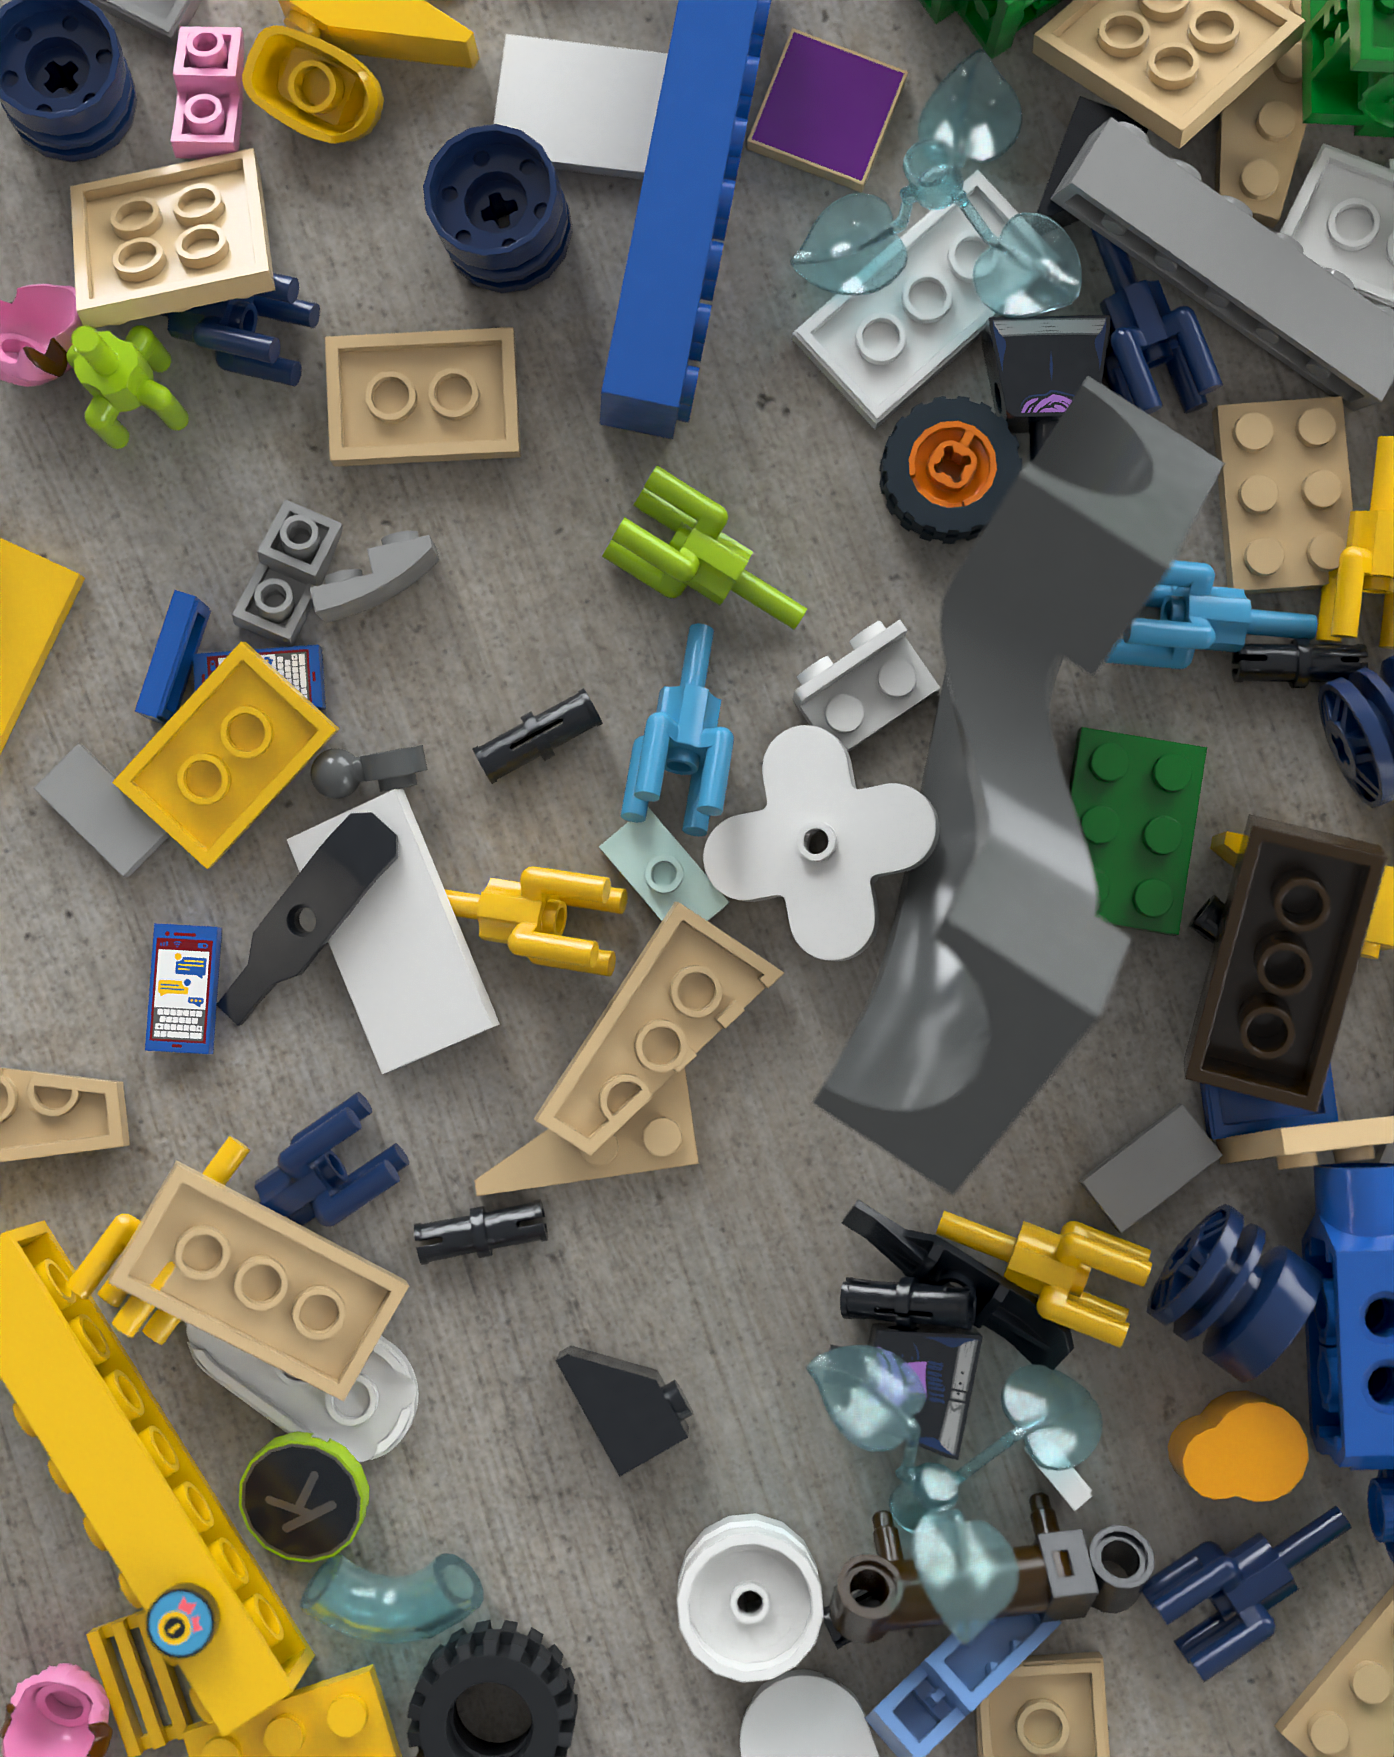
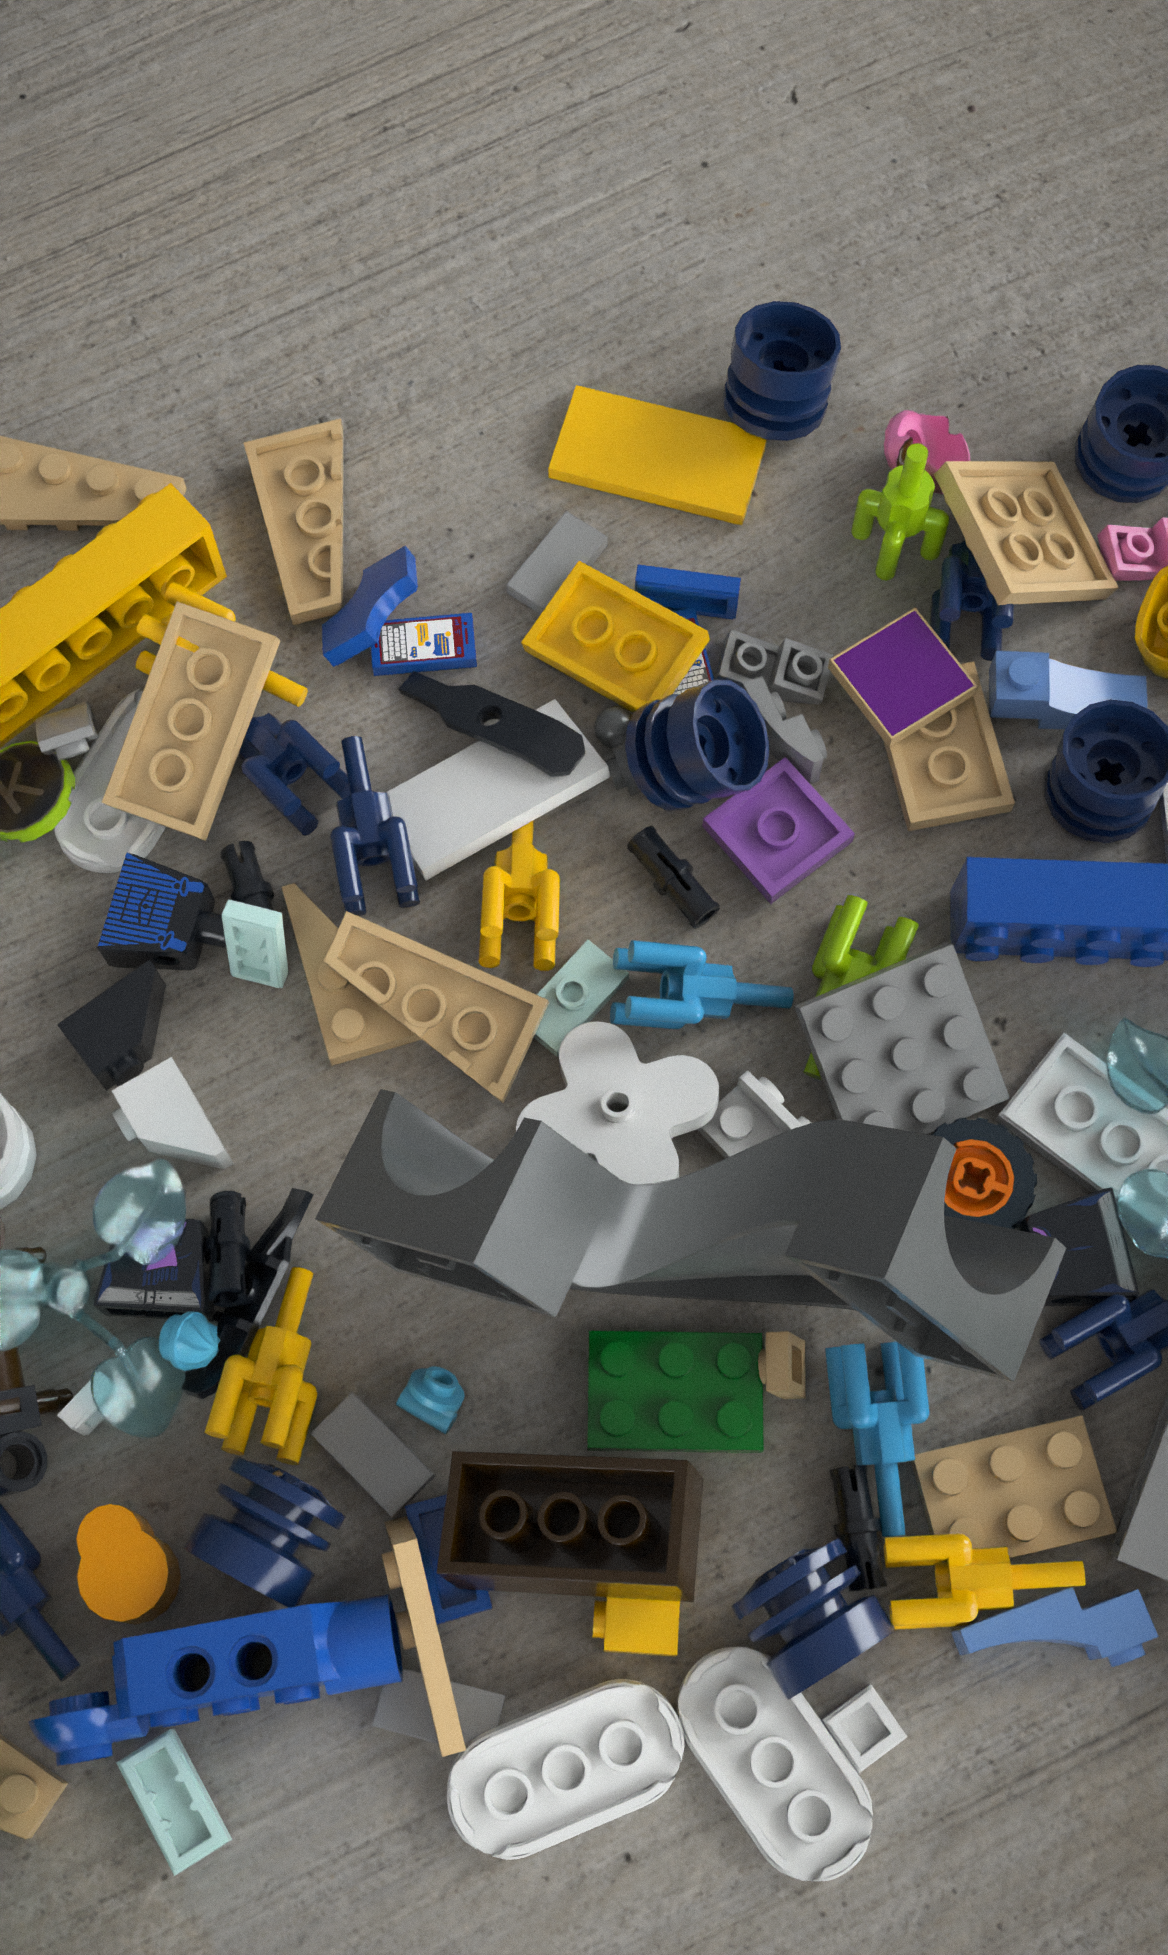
camera: 80 degrees right, 15 degrees down
none -> light grey slope [35,701,98,761]
none -> black torso [97,853,227,971]
none -> white slope [112,1057,234,1169]
none -> medium azure plate [159,1311,220,1371]
none -> light aqua plate [222,899,289,988]
none -> blue tile [322,545,418,667]
none -> dark blue plant [330,736,420,916]
none -> medium azure plate [396,1366,465,1434]
none -> dark blue wheel [625,680,770,811]
none -> medium lavender plate [702,757,855,904]
none -> tan plate [758,1331,806,1399]
none -> light grey plate [794,942,1010,1134]
none -> dark purple tile [828,607,978,748]
none -> medium blue slope [989,651,1147,730]

